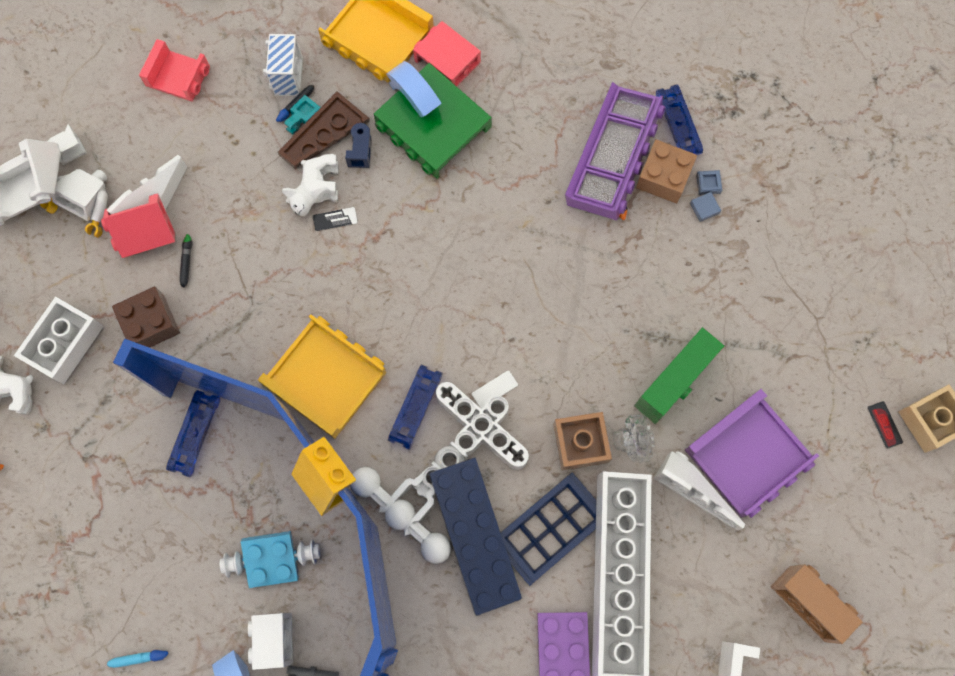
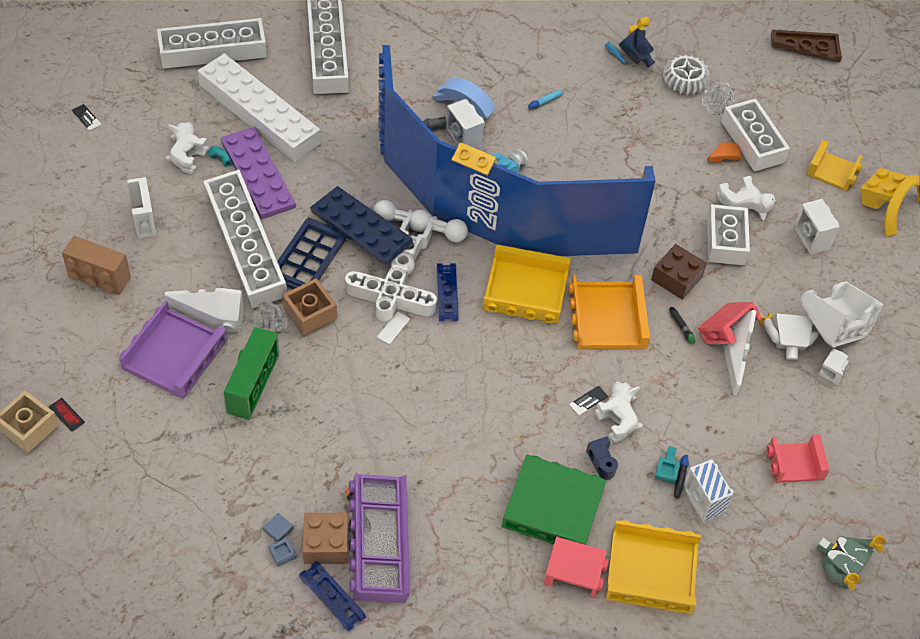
camera: 150 degrees right, 20 degrees down
reddish brown wing [278,91,370,169] -> none
light blue arch [386,61,442,117] -> none
none -> light orange panel [568,275,650,349]

